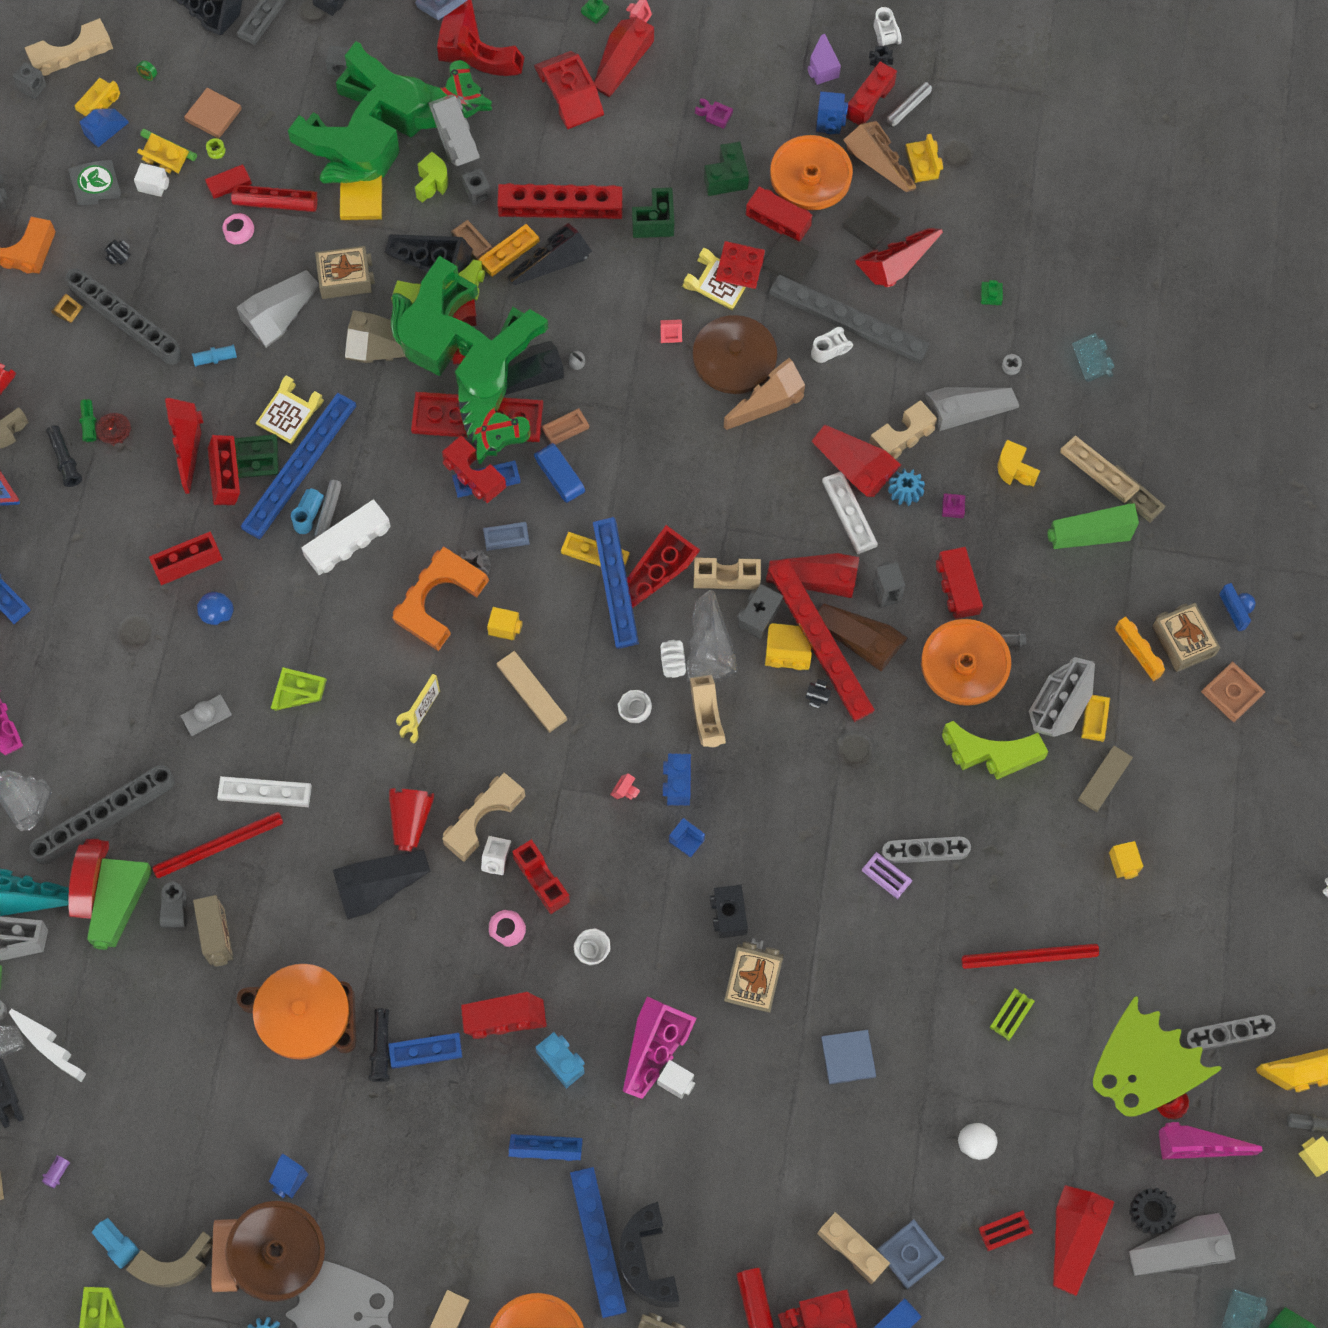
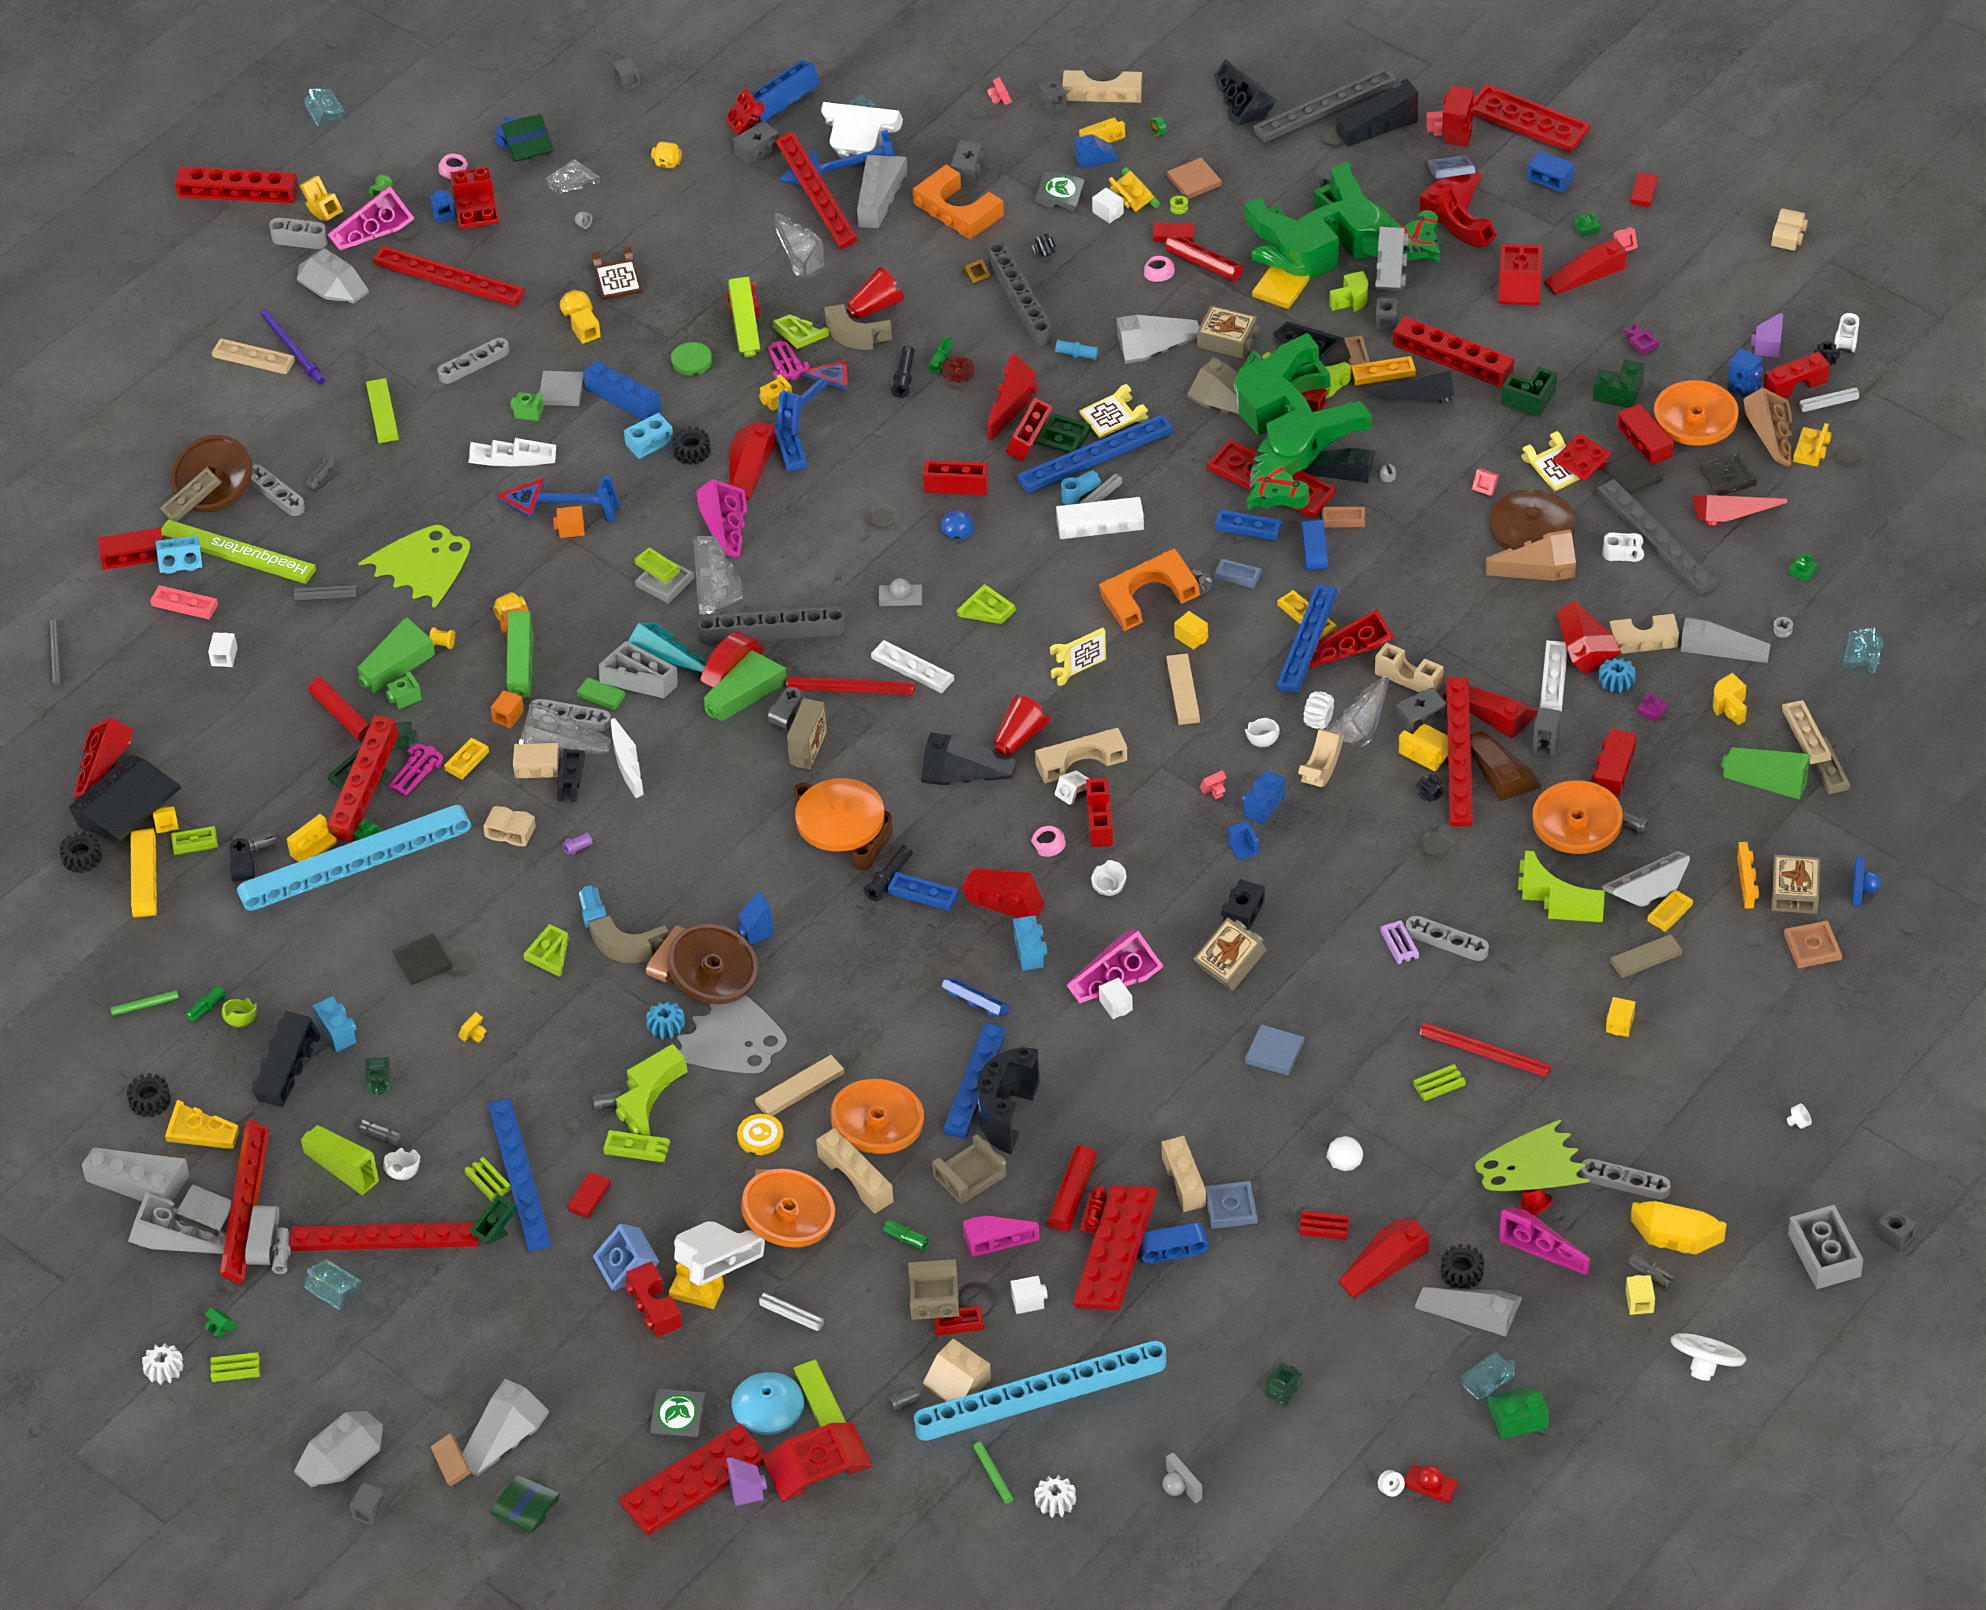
camera: 35 degrees right, 20 degrees down
red arch [442,435,506,503] -> none

